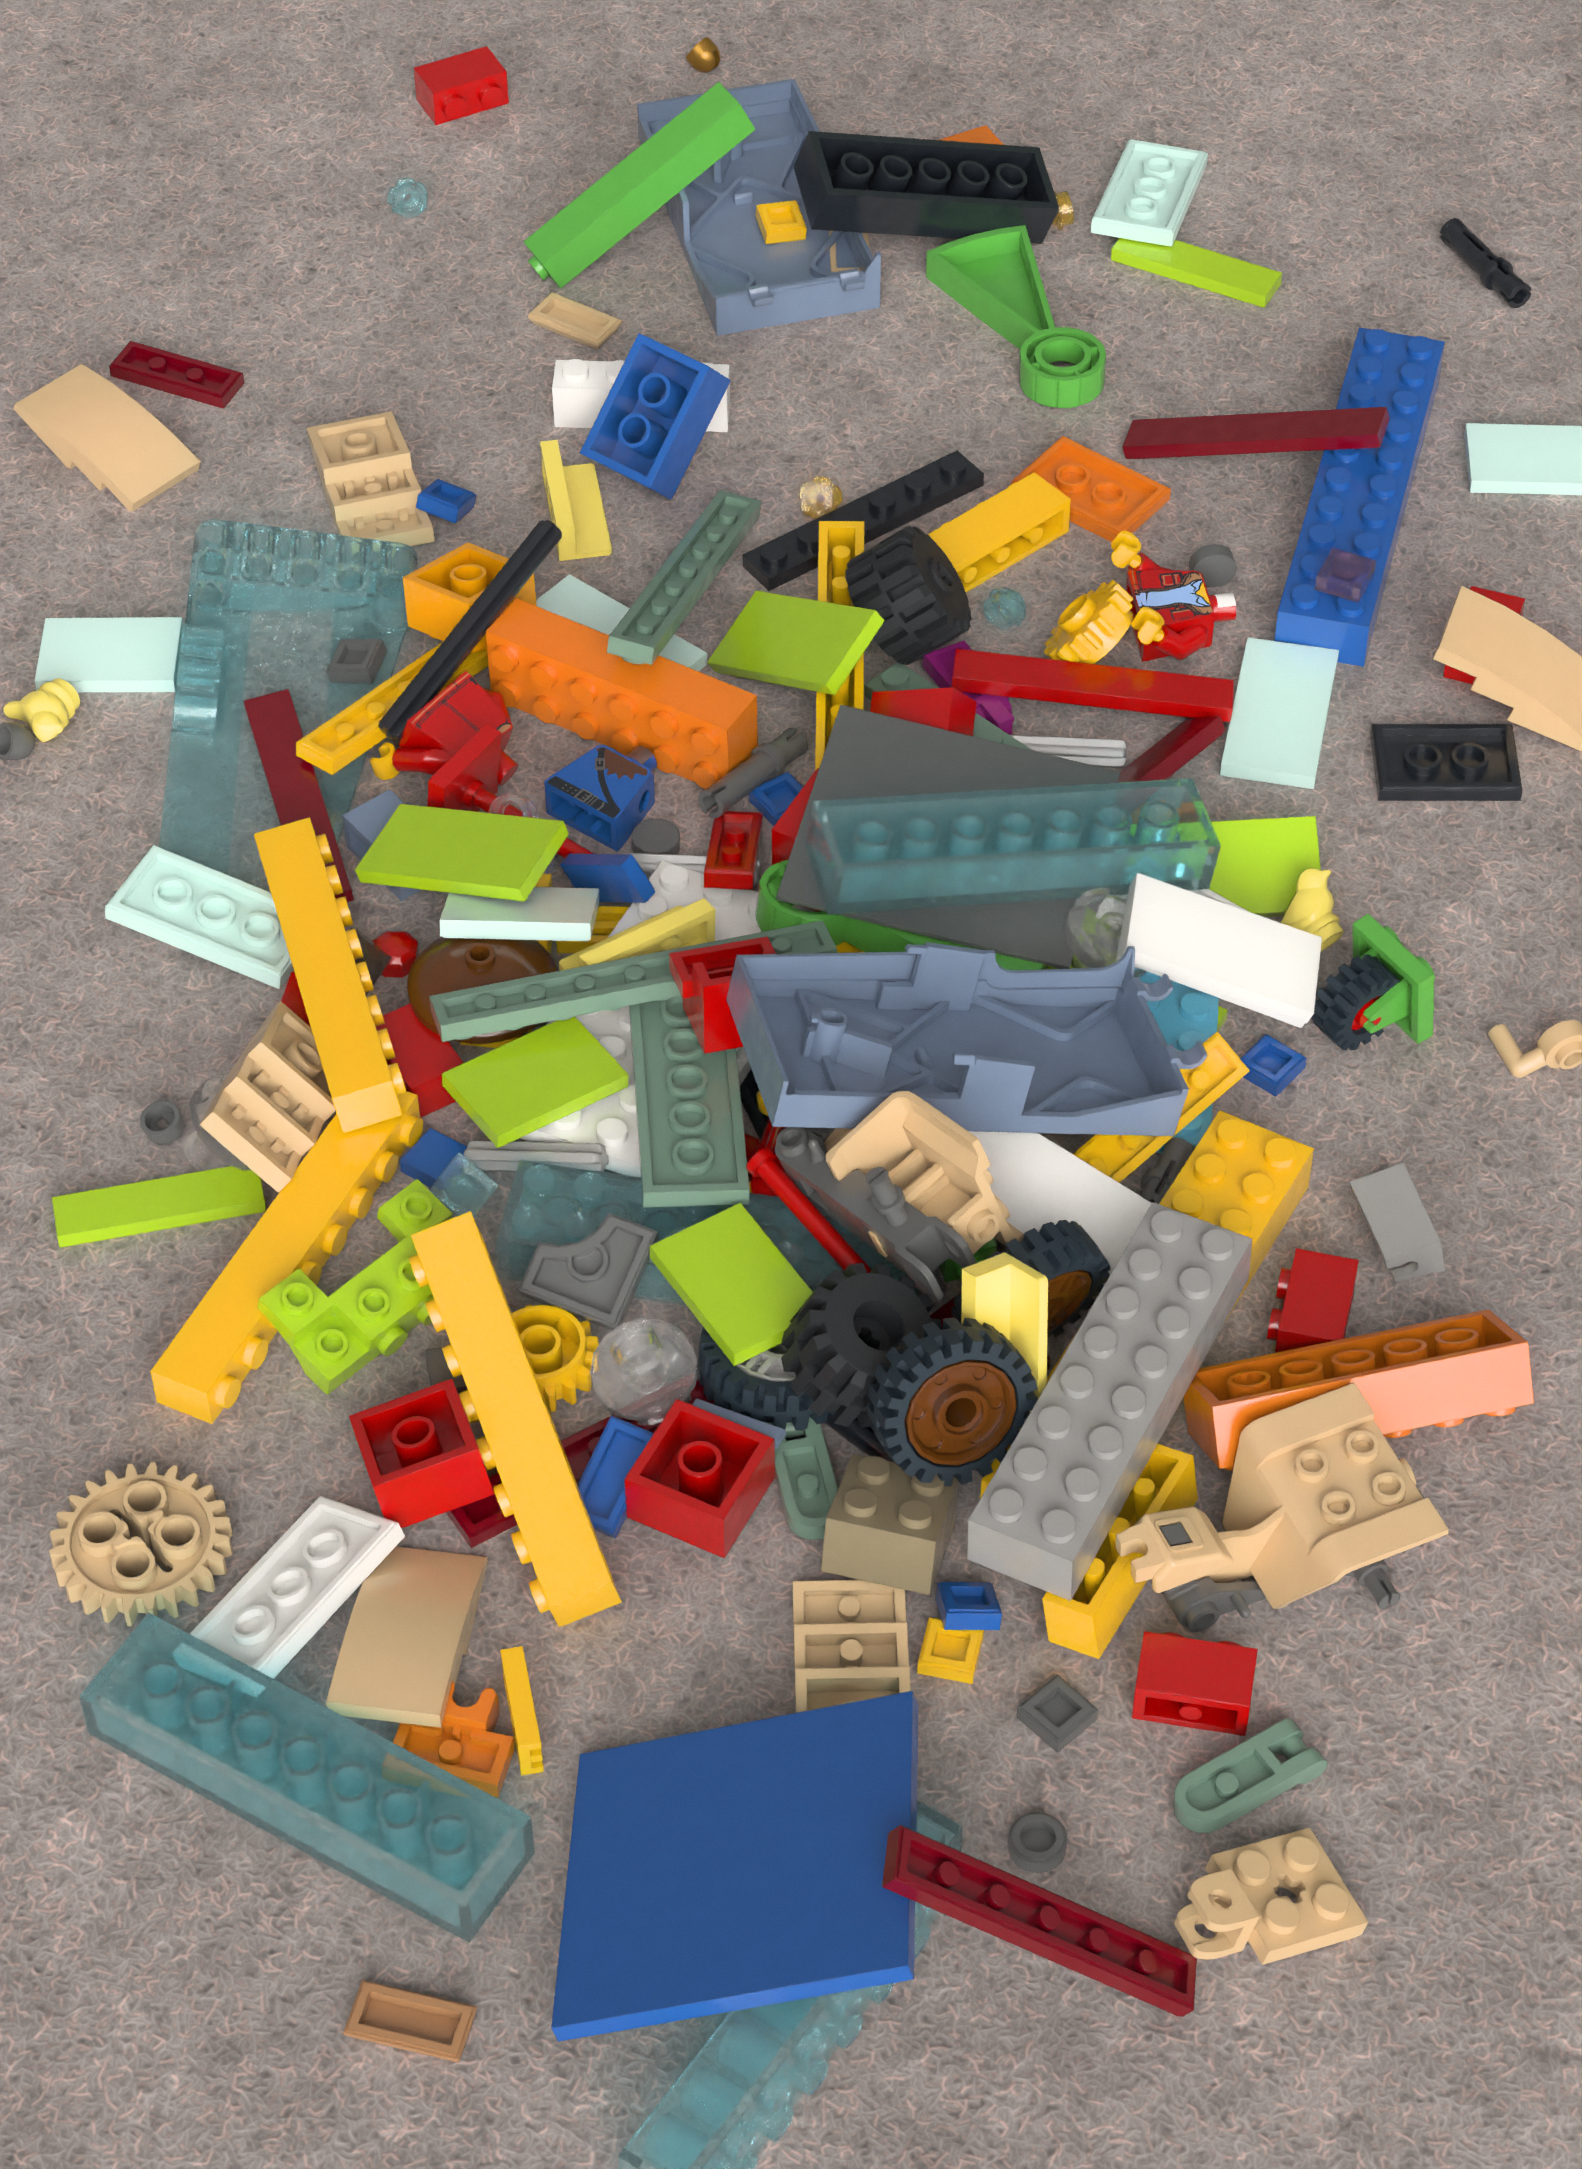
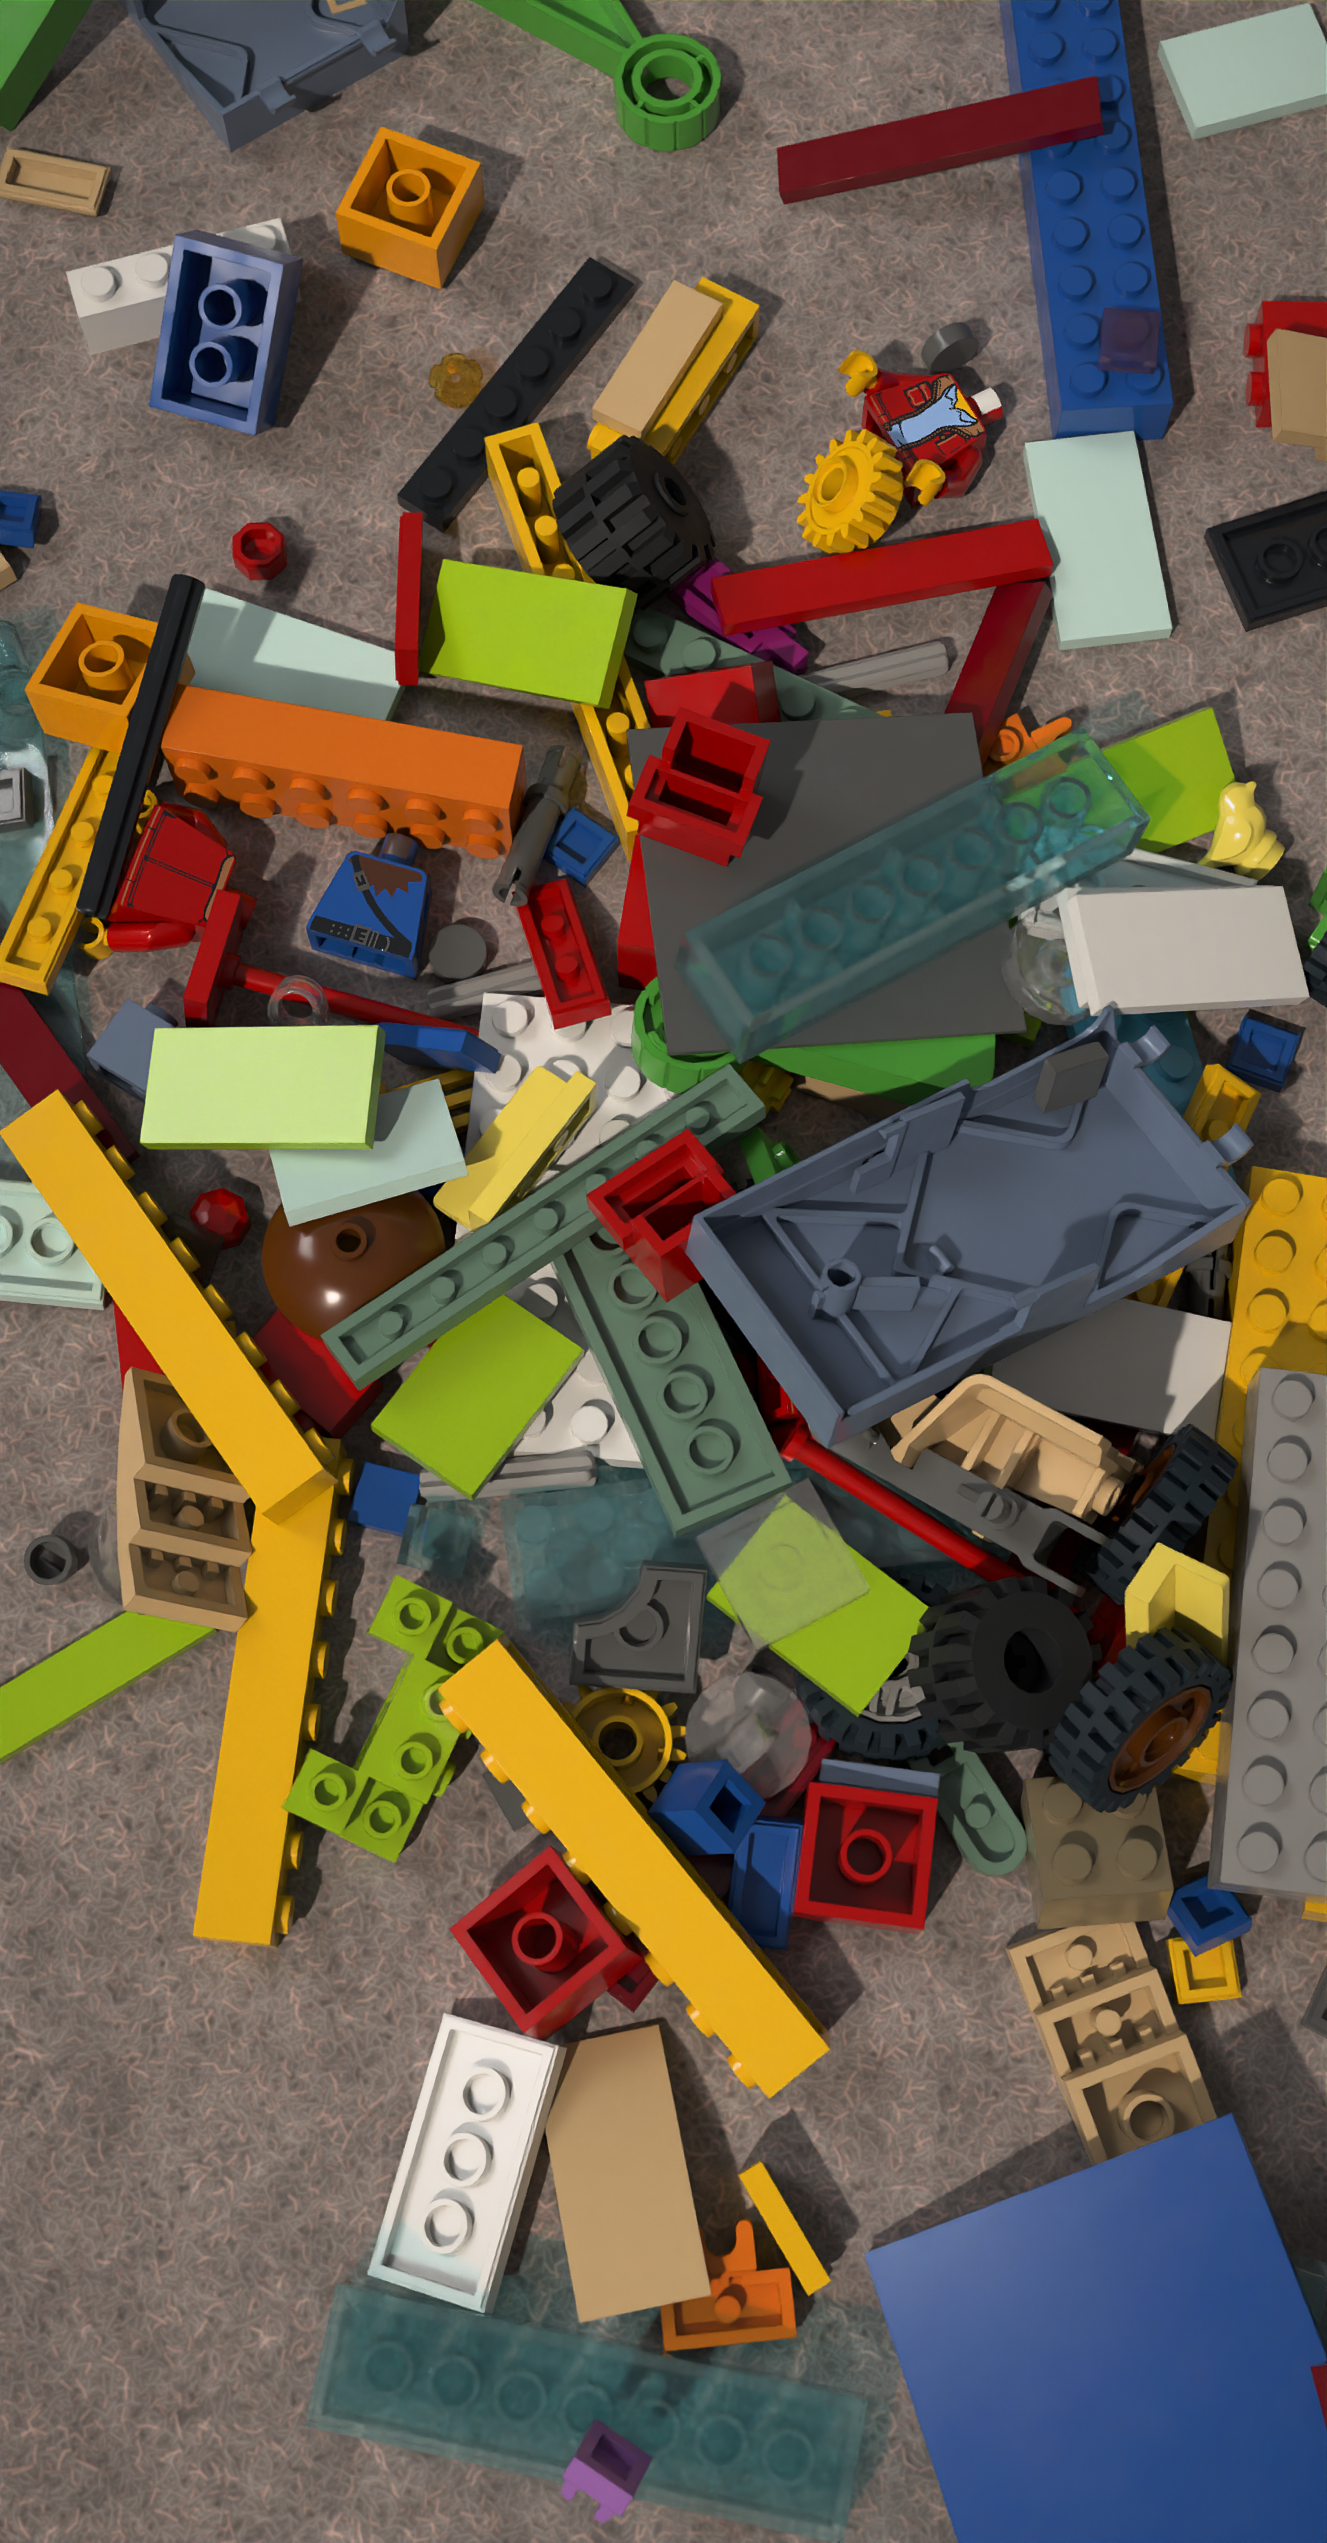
camera: 20 degrees left, 25 degrees up
tan gear [49,1462,233,1626] -> none
light yellow panel [540,440,612,561] -> none
sand green plate [607,490,762,665] -> none
clear light blue plate [983,587,1026,631] -> none
orange tile [1011,436,1171,542] -> none
none -> red tile [232,522,287,580]
none -> light orange brick [335,126,485,290]
none -> red tile [395,512,423,686]
none -> medium lavender tile [561,2418,653,2523]
none -> tan tile [592,280,723,440]
none -> red plate [626,707,771,867]
none -> blue brick [647,1759,766,1856]
none -> clear tile [695,1478,871,1653]
none -> dark grey tile [1033,1042,1109,1113]

